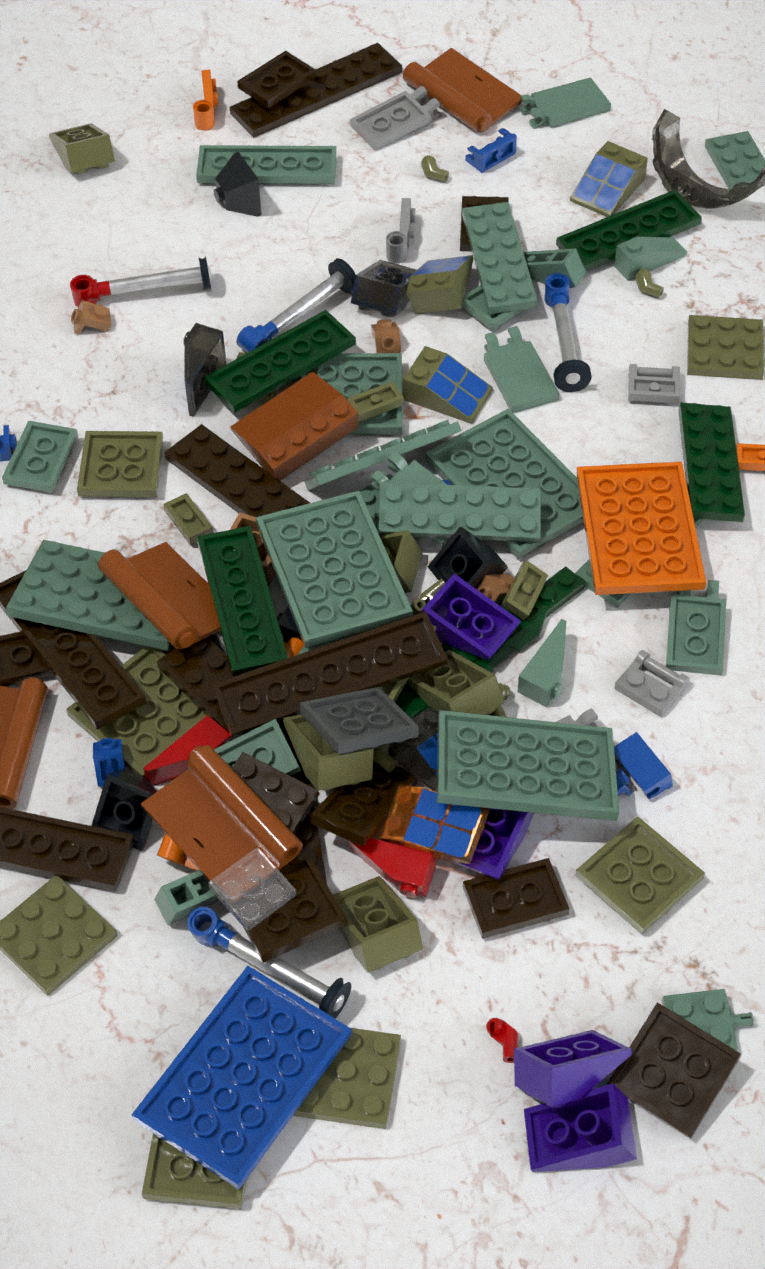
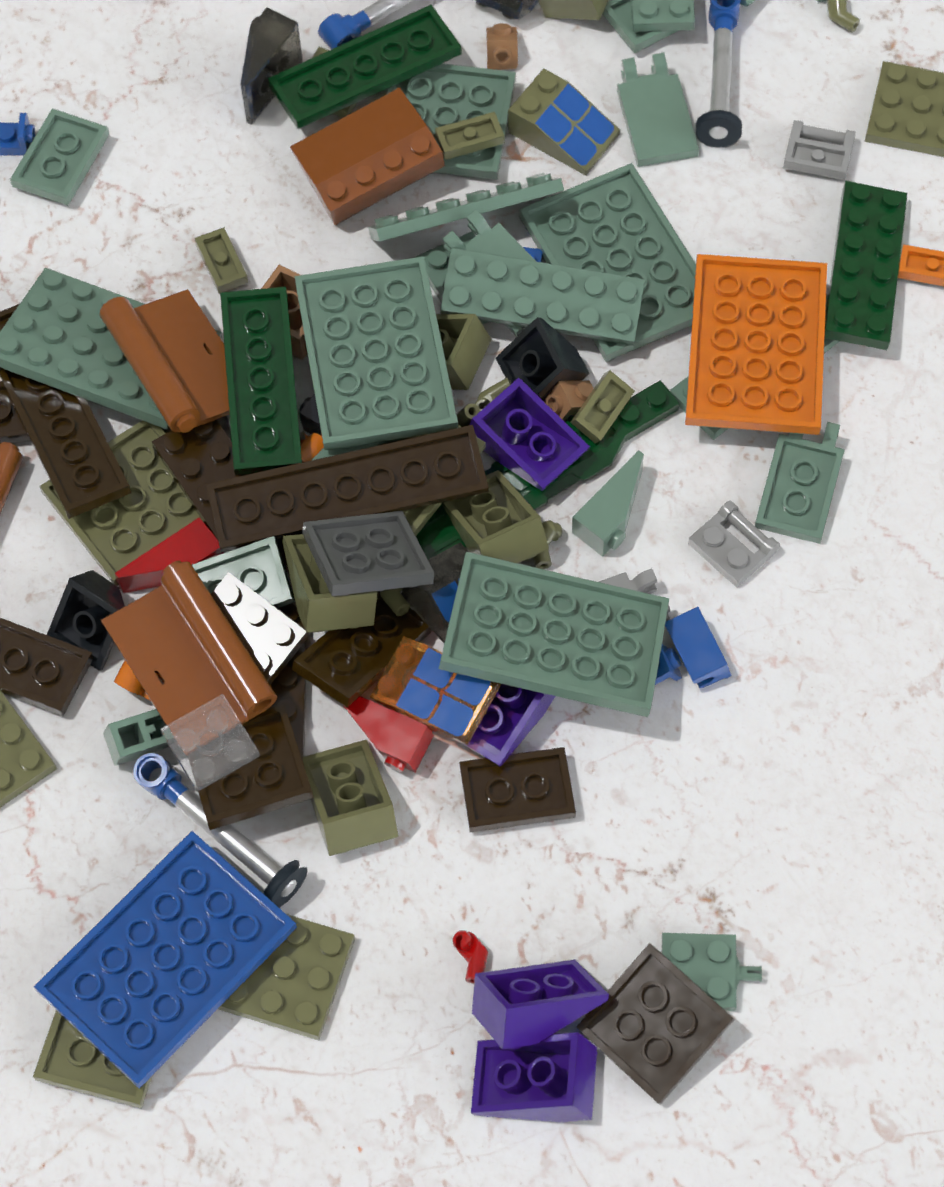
camera: 10 degrees right, 10 degrees up
olive plate [77,431,164,497] -> none
blue bracket [93,738,126,787] -> none
dark brown plate [164,424,310,517] -> none
olive plate [575,816,705,934] -> none

